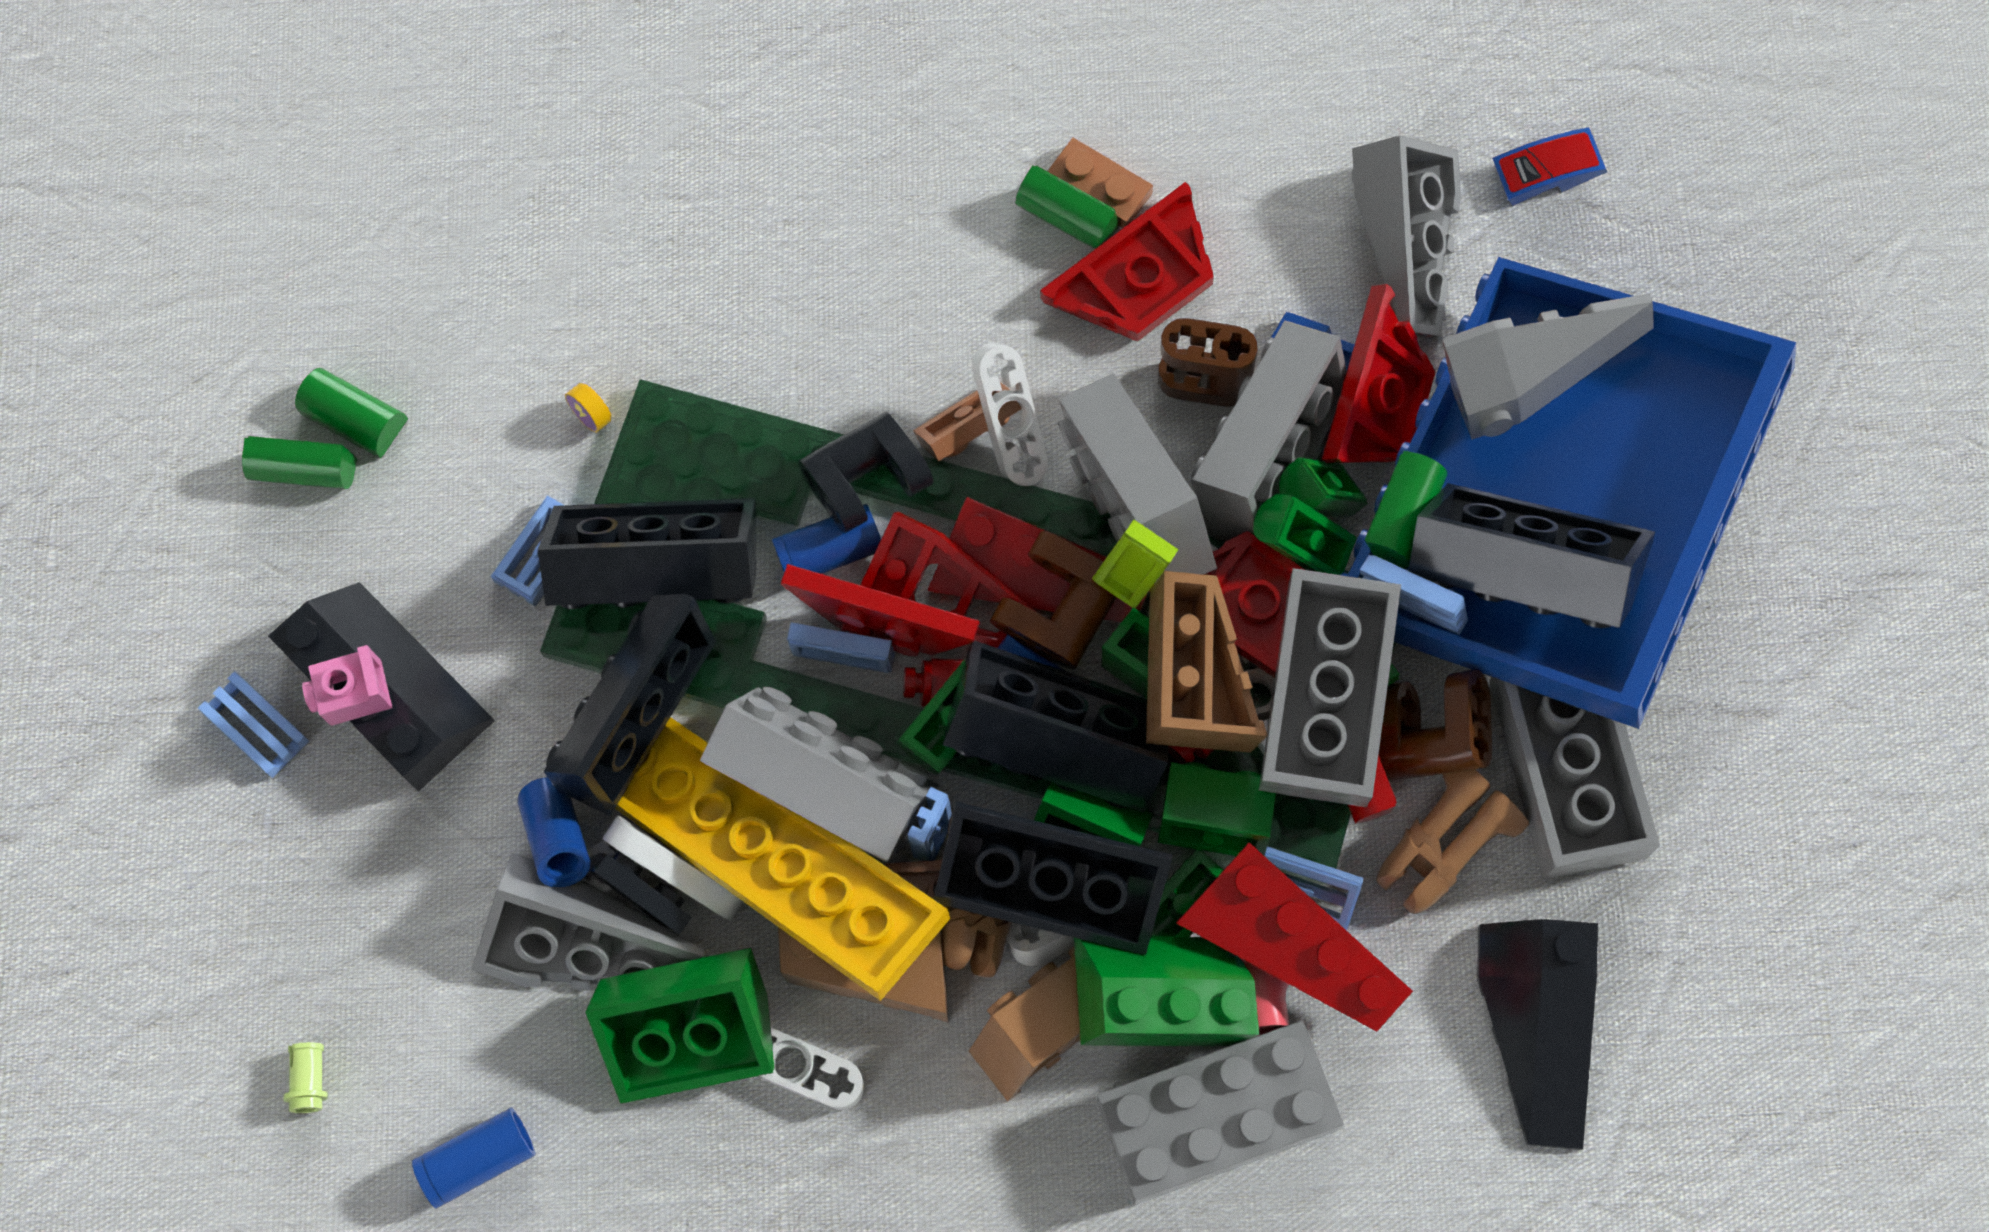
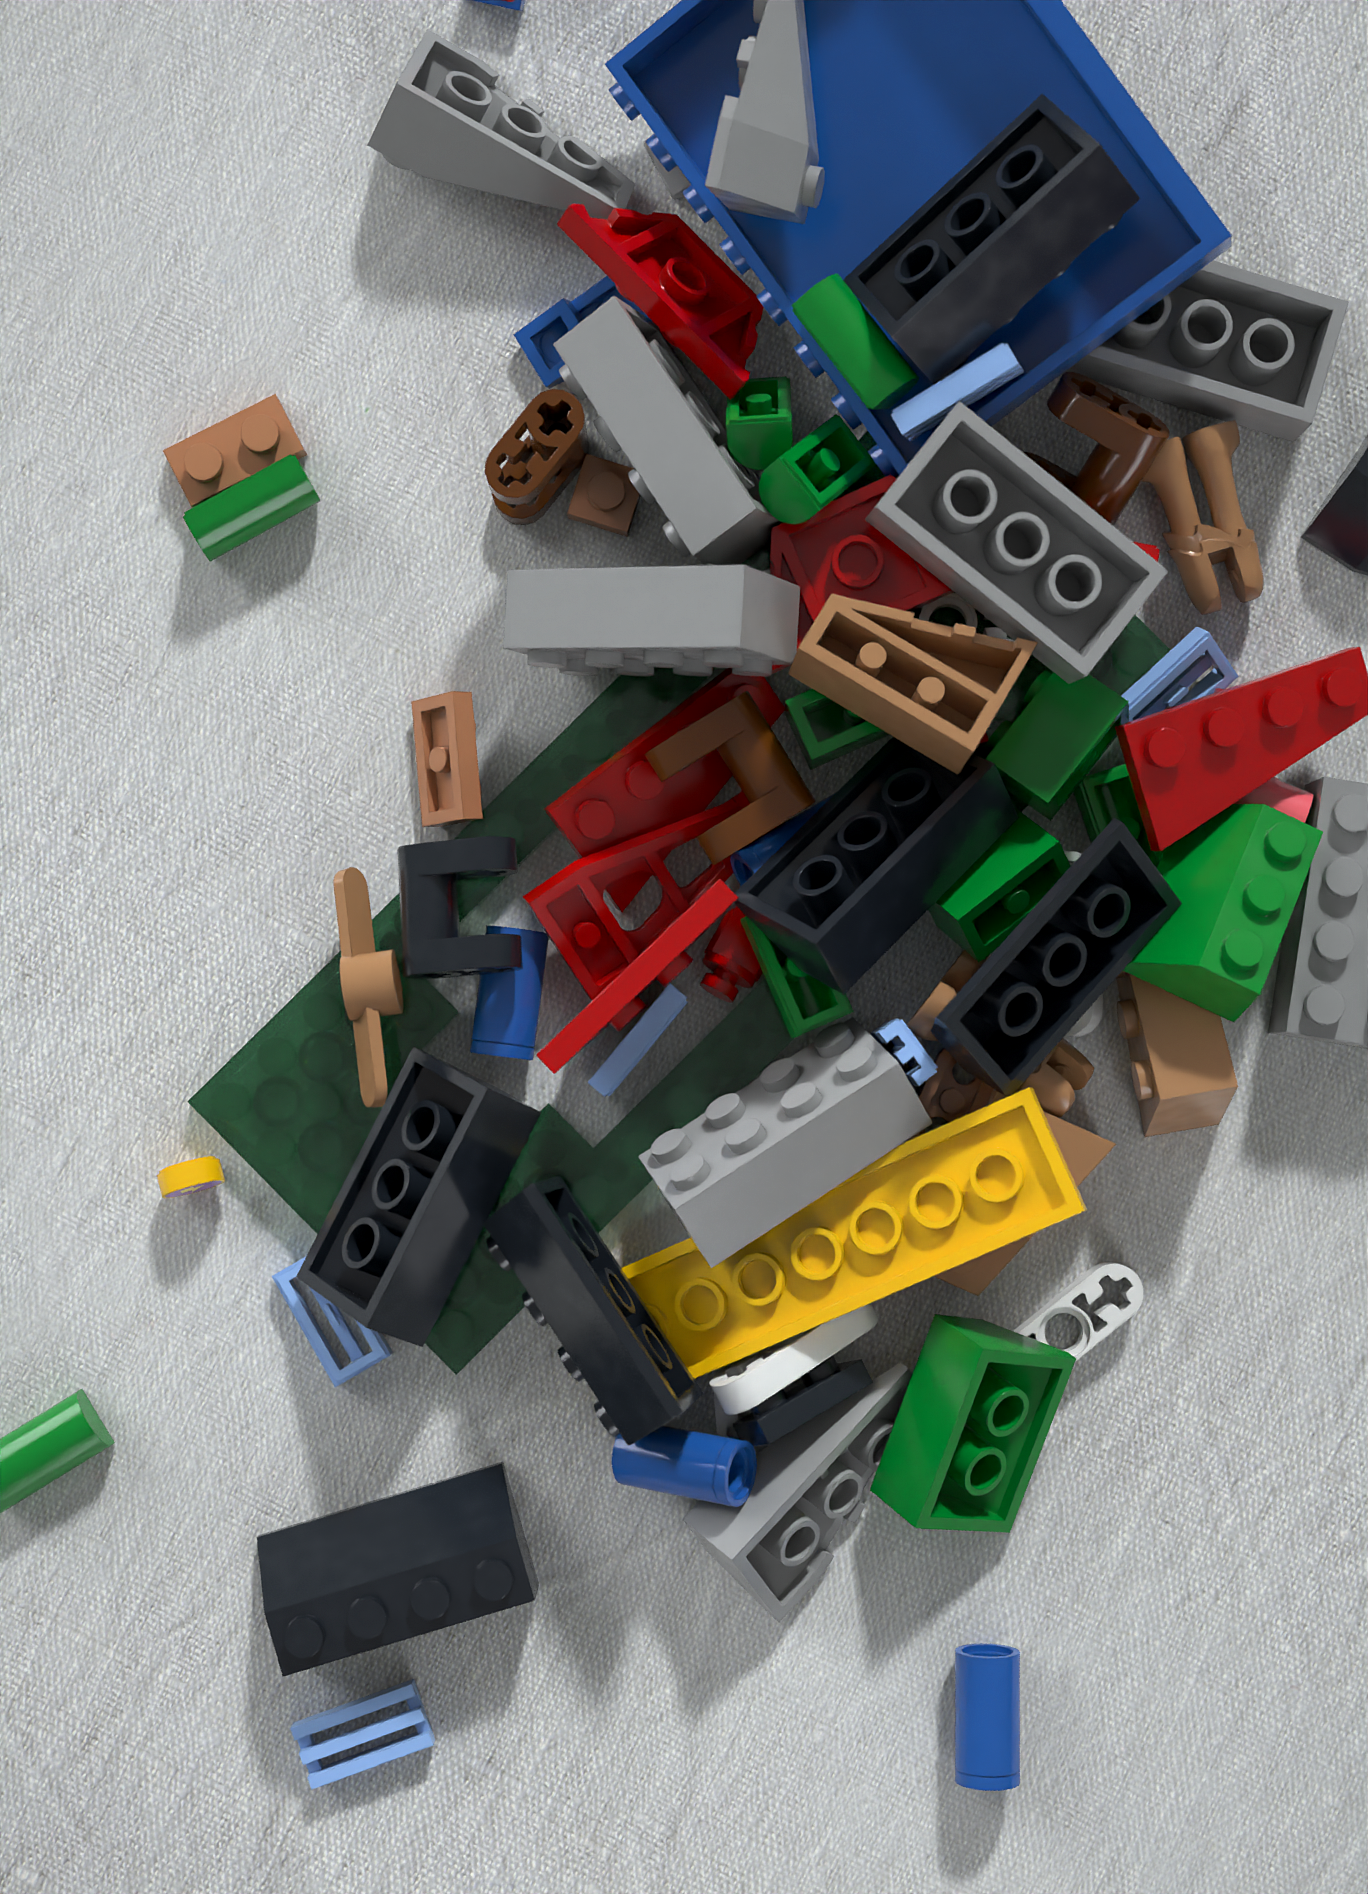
camera: 70 degrees left, 15 degrees up
green brick [242,436,357,489] -> none
yellowish green pin [283,1042,328,1113] -> none
bright pink brick [302,645,392,726] -> none
white beam [972,342,1048,486] -> none
red wing [1040,182,1214,342] -> none
lime tile [1092,519,1178,608] -> none
none -> medium nougat piece [333,867,404,1108]
none -> nougat plate [567,454,641,537]

